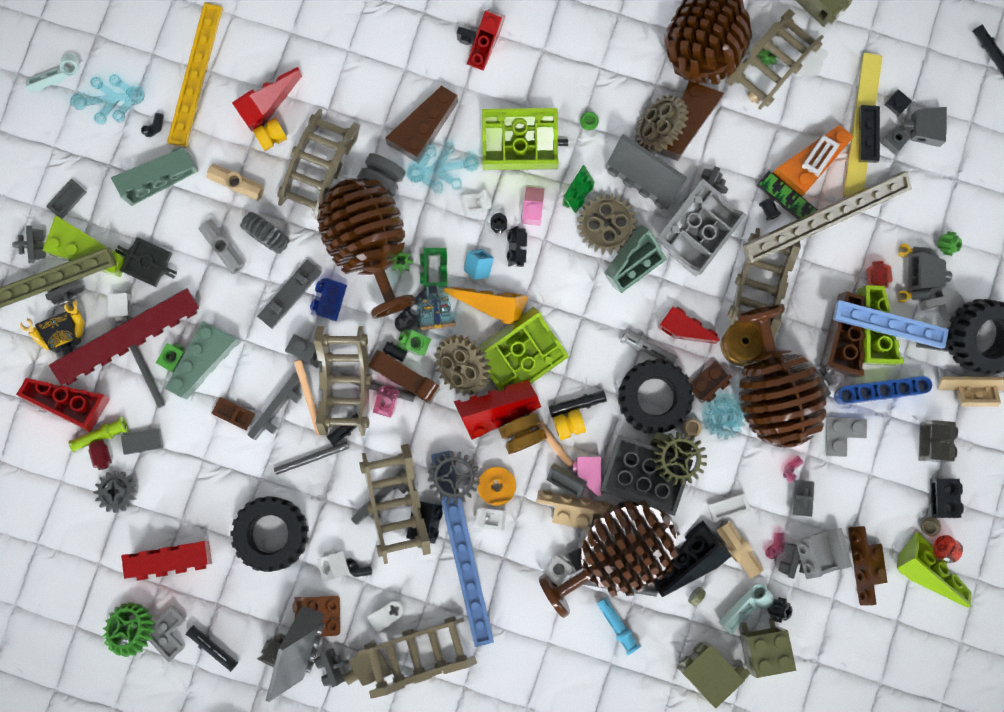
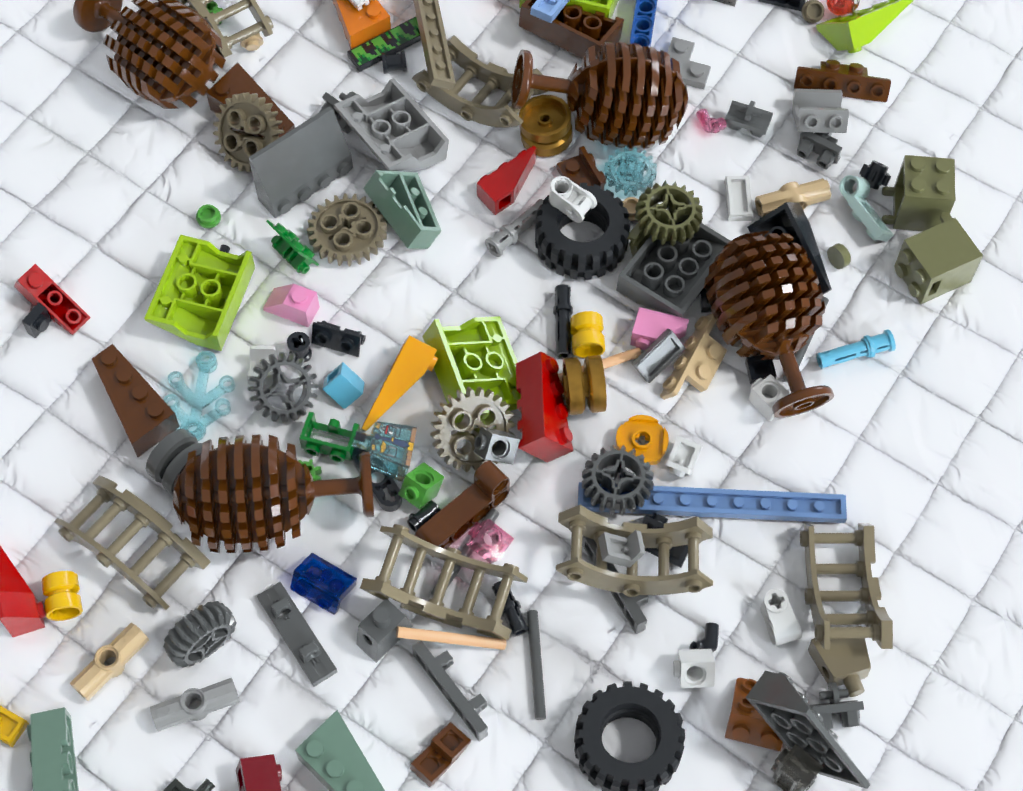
camera: 75 degrees left, 20 degrees down
clear pink arm [765,533,784,559] -> none
none -> dark grey gear [247,352,319,423]
none -> dark grey brick [474,427,520,465]
none -> white piece [549,176,597,223]
none -> light grey bracket [598,530,645,568]

